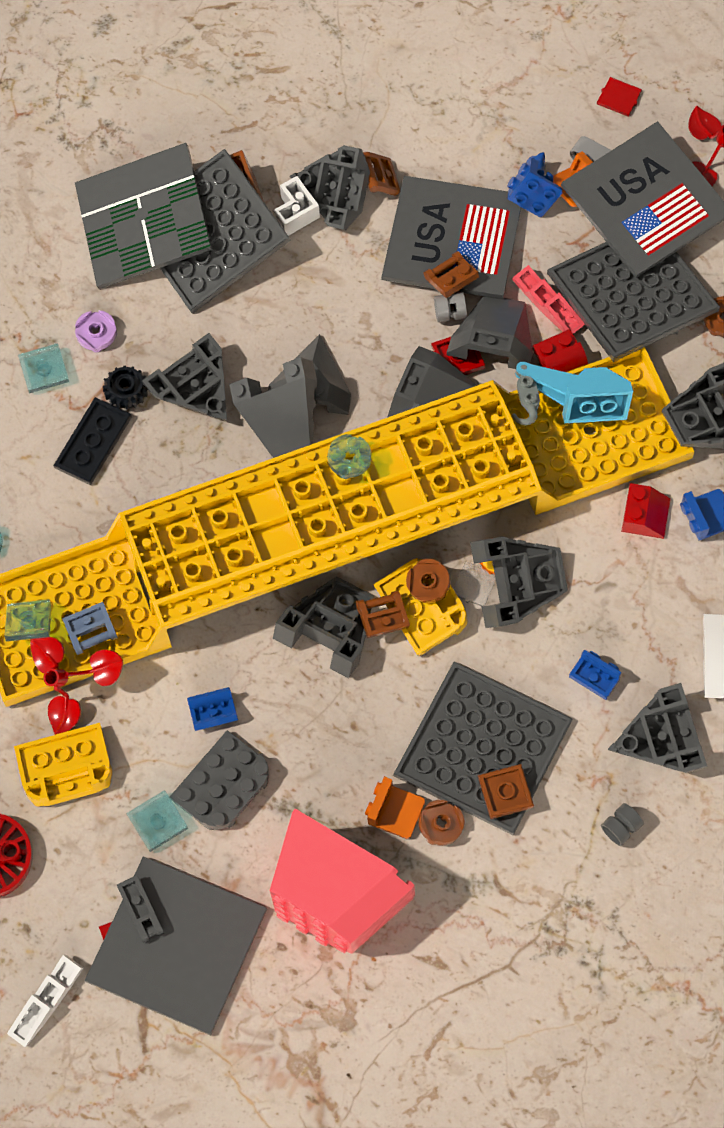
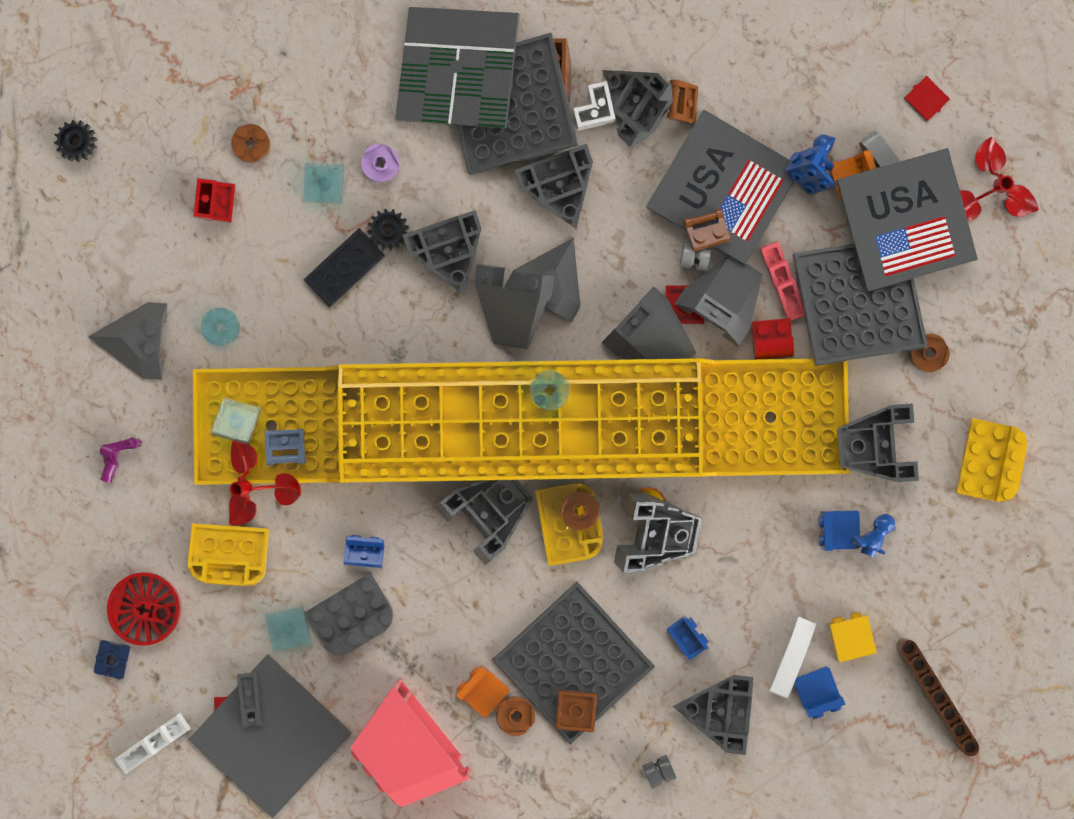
camera: 20 degrees right, 20 degrees up
dark orange plate [356,590,410,638] -> none
medium azure slope [512,362,633,426] -> none
red slope [621,483,671,539] -> none
none -> dark grey wedge [514,144,593,230]

